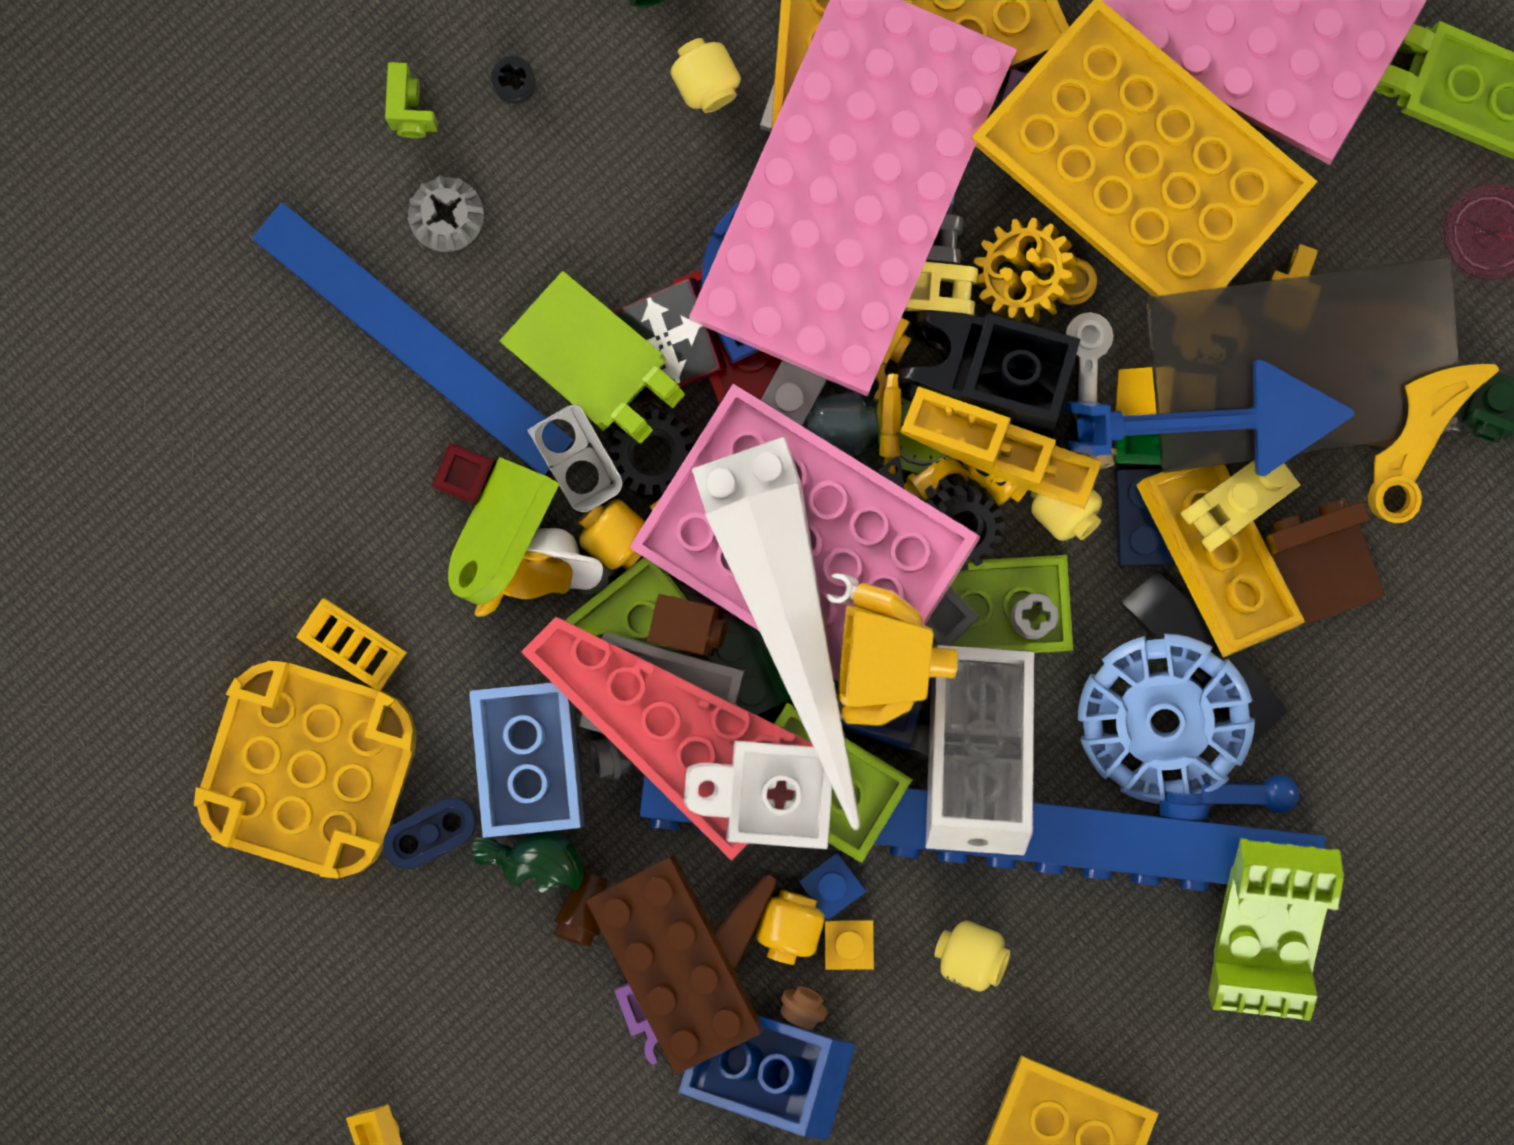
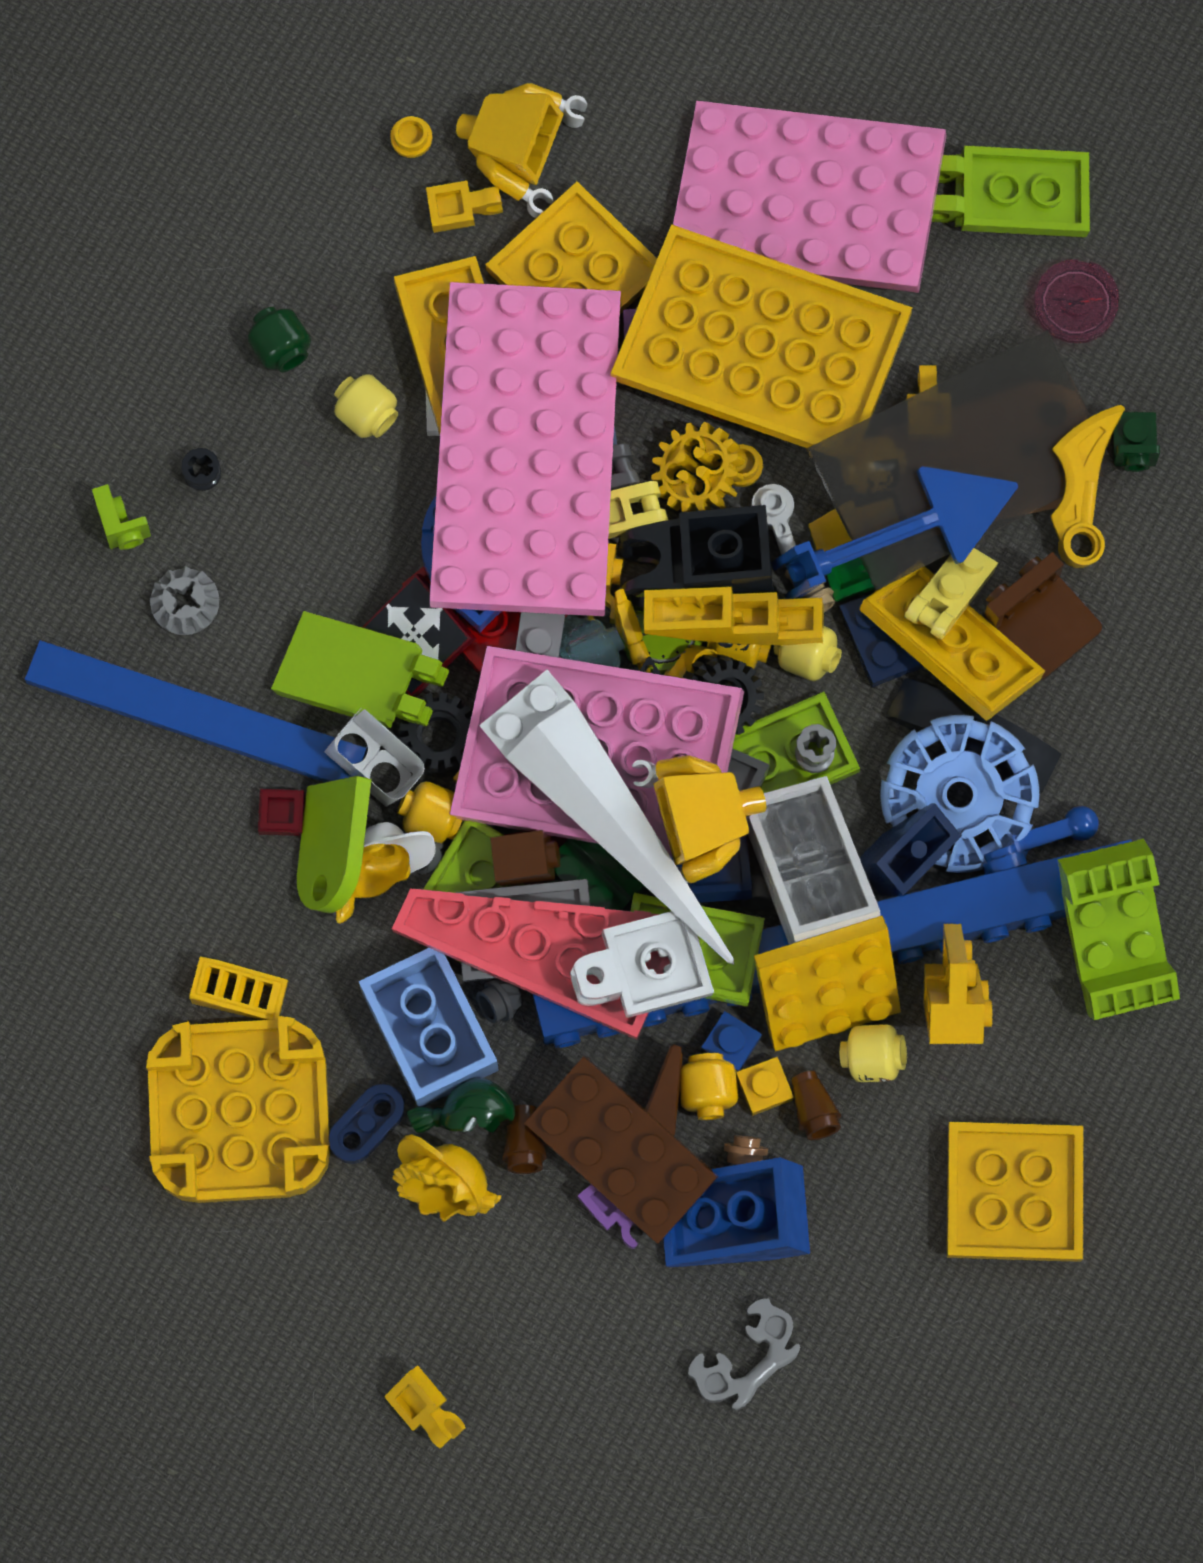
camera: 25 degrees left, 10 degrees down
none -> yellow hair [392,1134,502,1222]
none -> yellow plate [754,916,901,1052]
none -> reddish brown cone [791,1071,841,1140]
none -> dark blue slope [859,803,962,896]
none -> yellow brick [923,924,993,1044]

